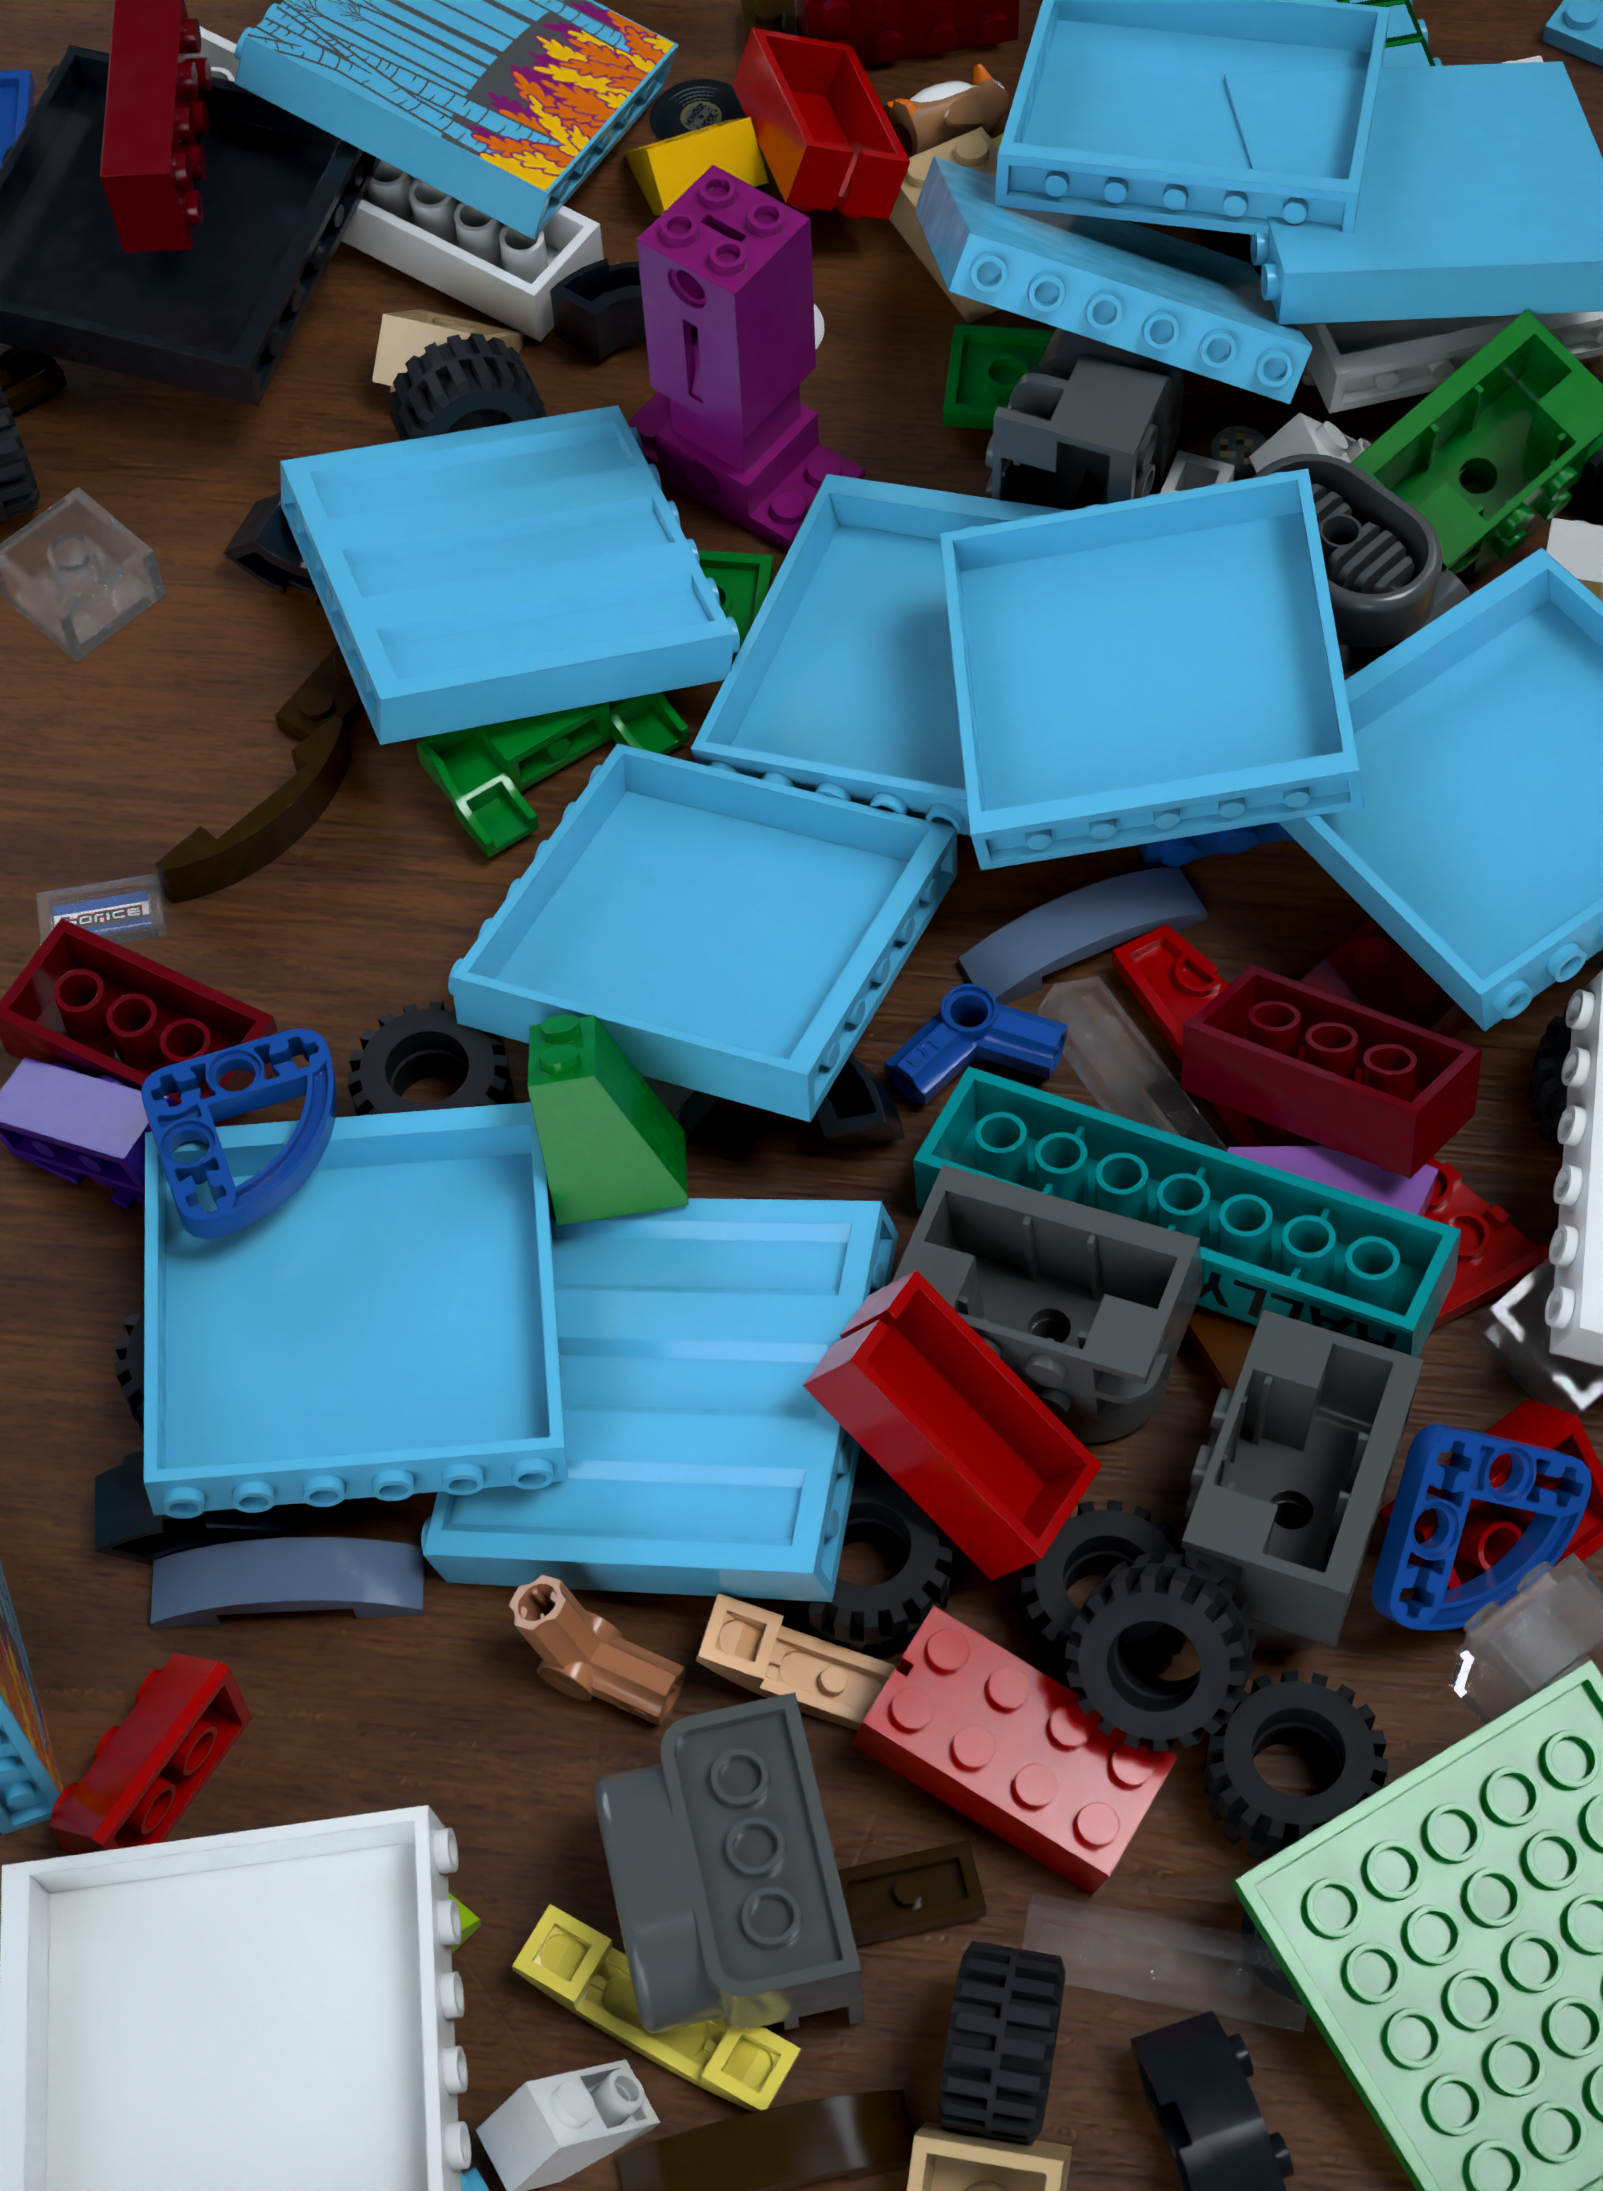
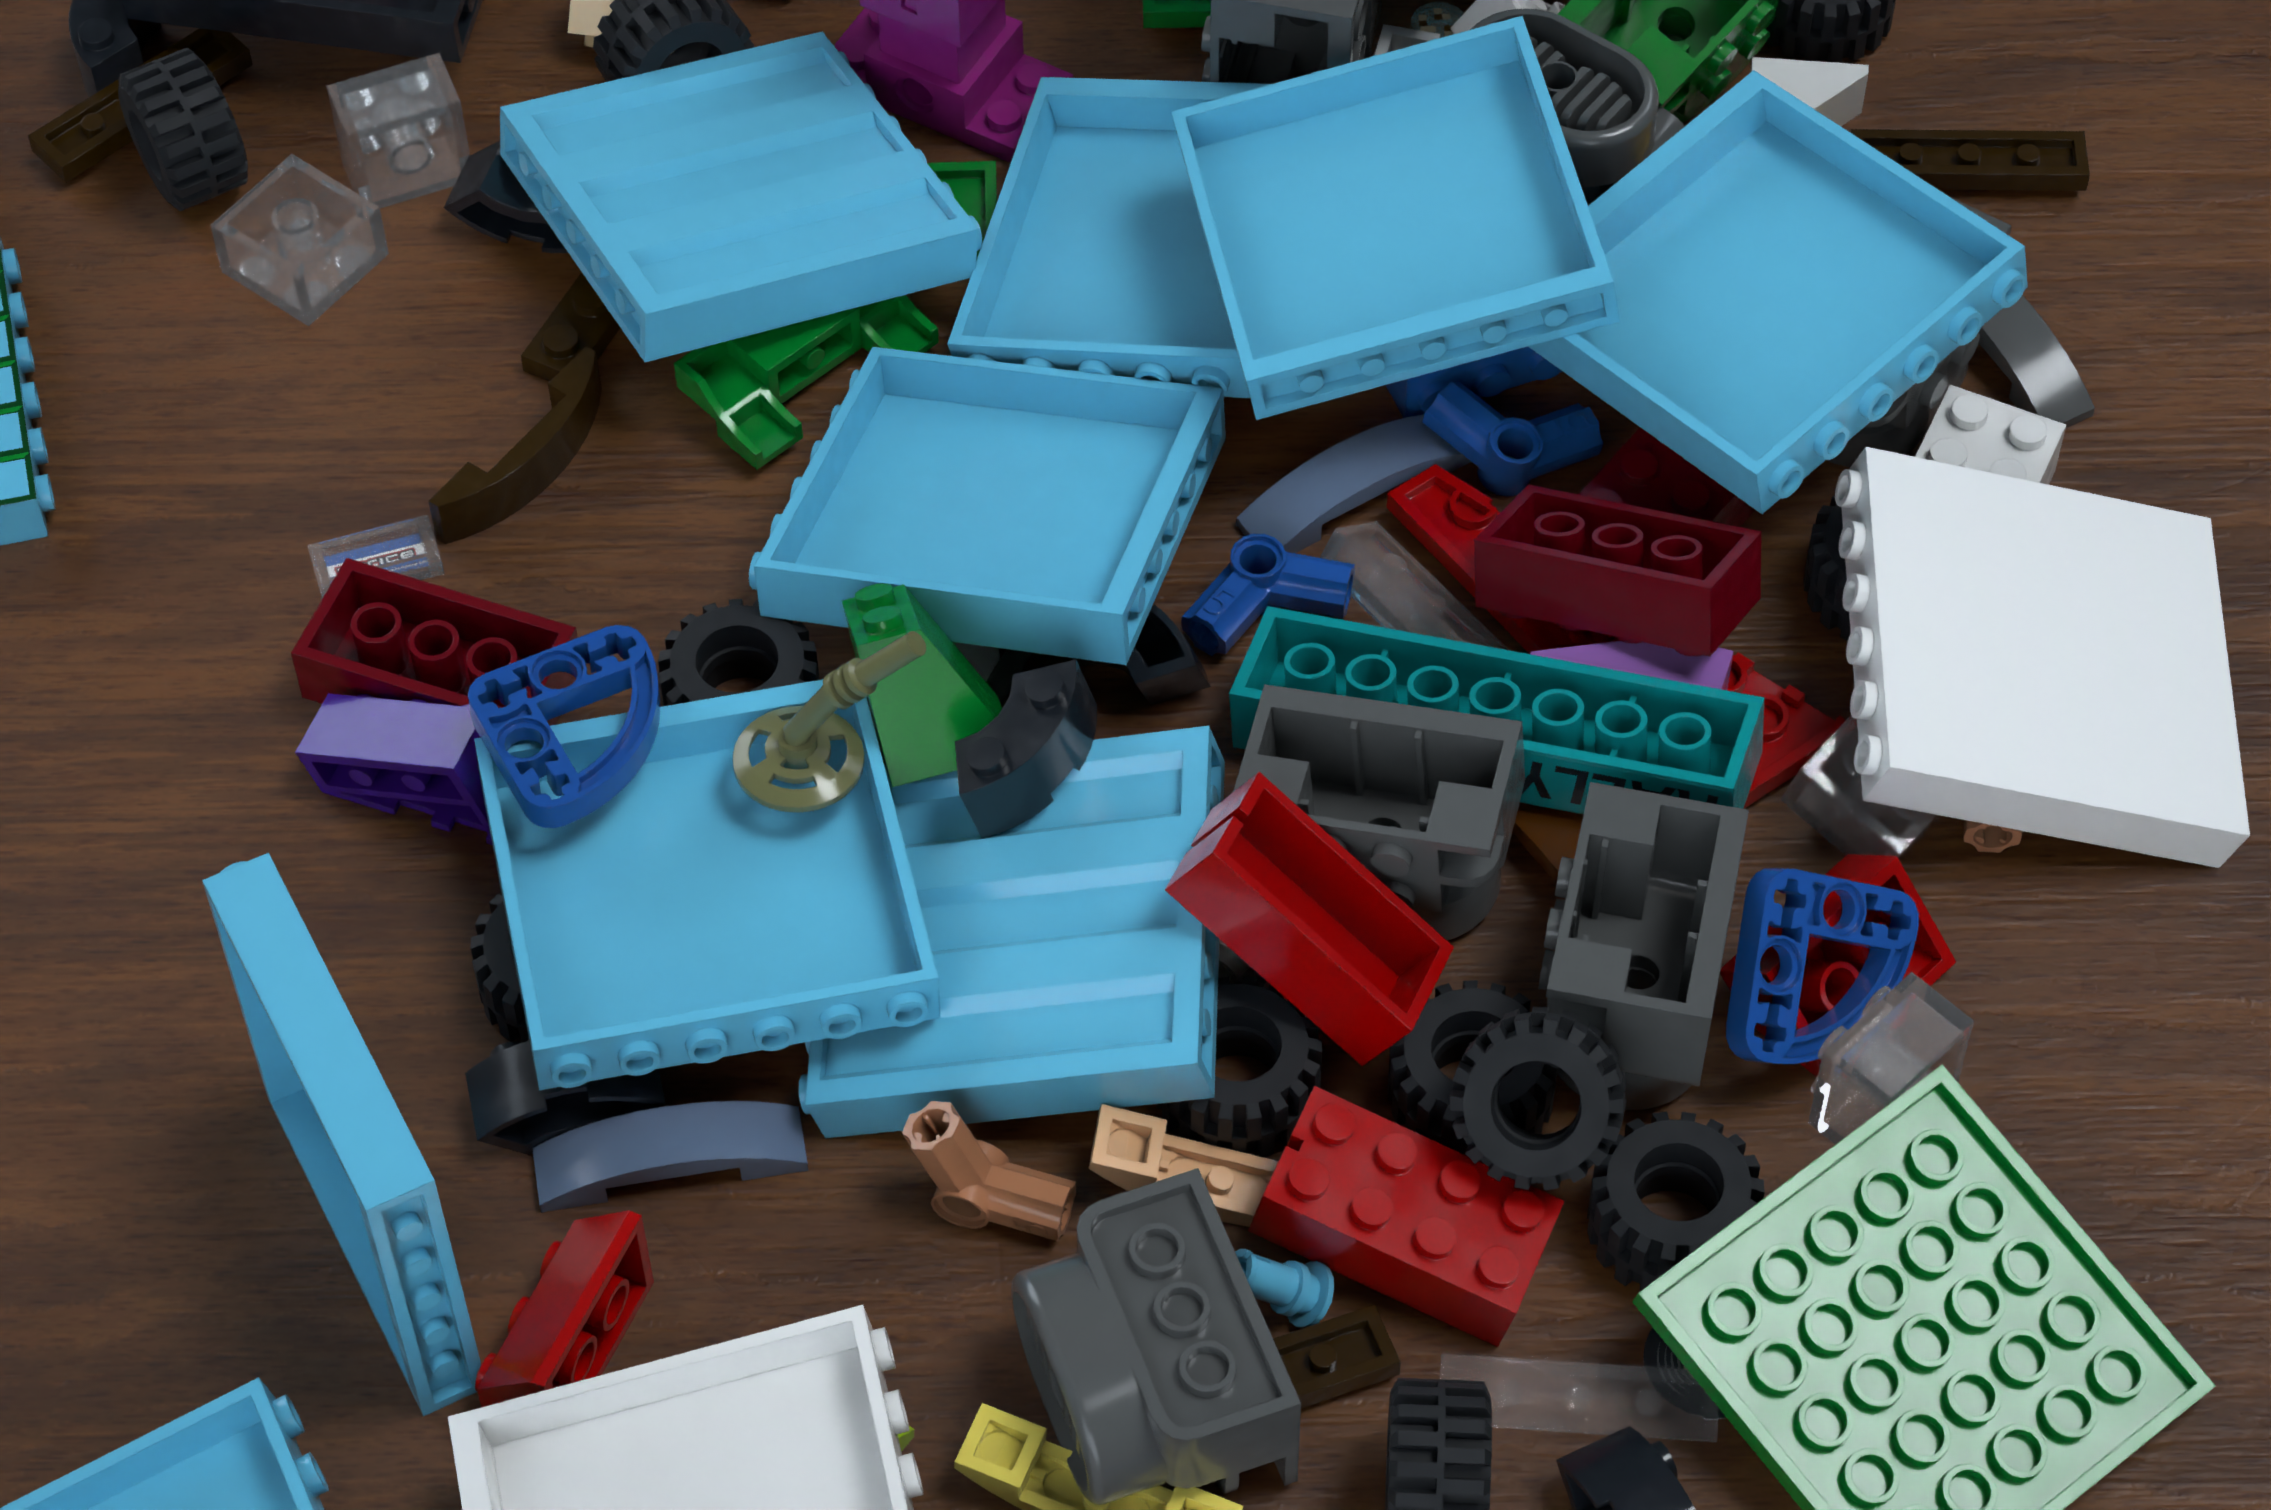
camera: 10 degrees left, 5 degrees down
none -> clear brick [326,53,470,214]
none -> olive dish [733,631,926,813]
none -> black brick [955,660,1097,838]
none -> medium azure pin [1235,1249,1334,1329]
none -> blue piece [1422,381,1603,497]

